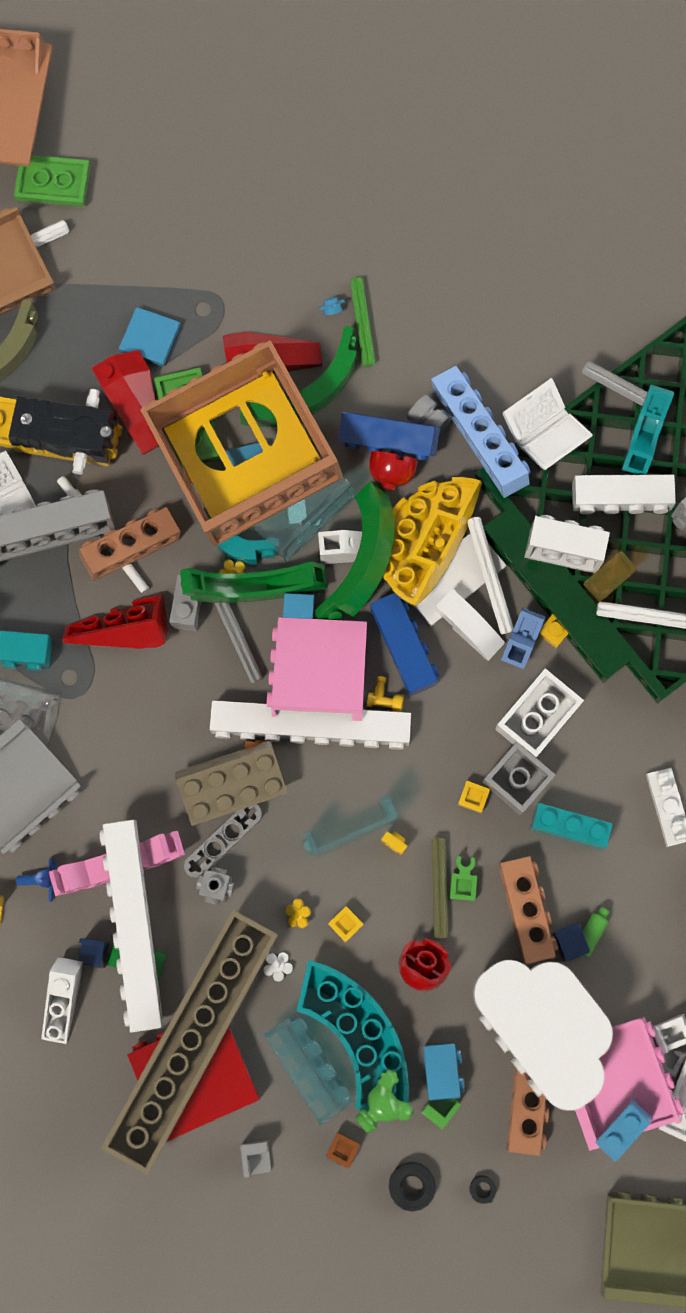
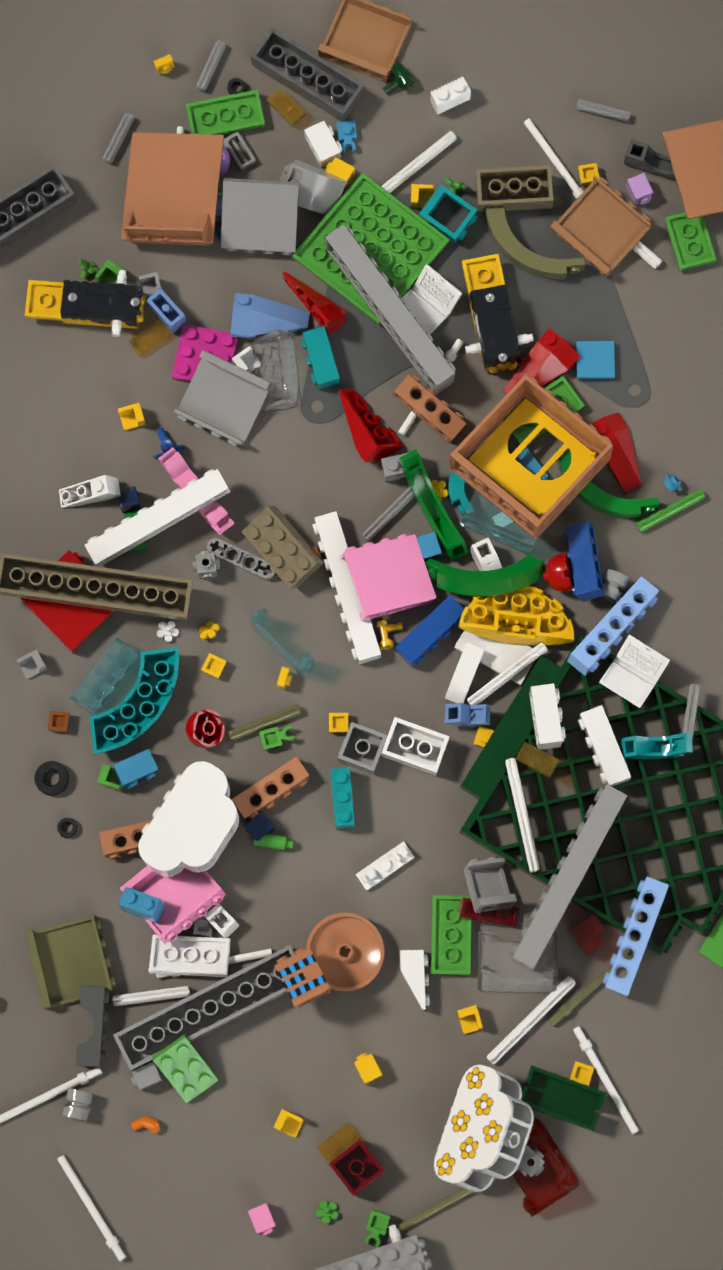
camera: 70 degrees right, 0 degrees up
bright green animal [355,1070,413,1134] -> none

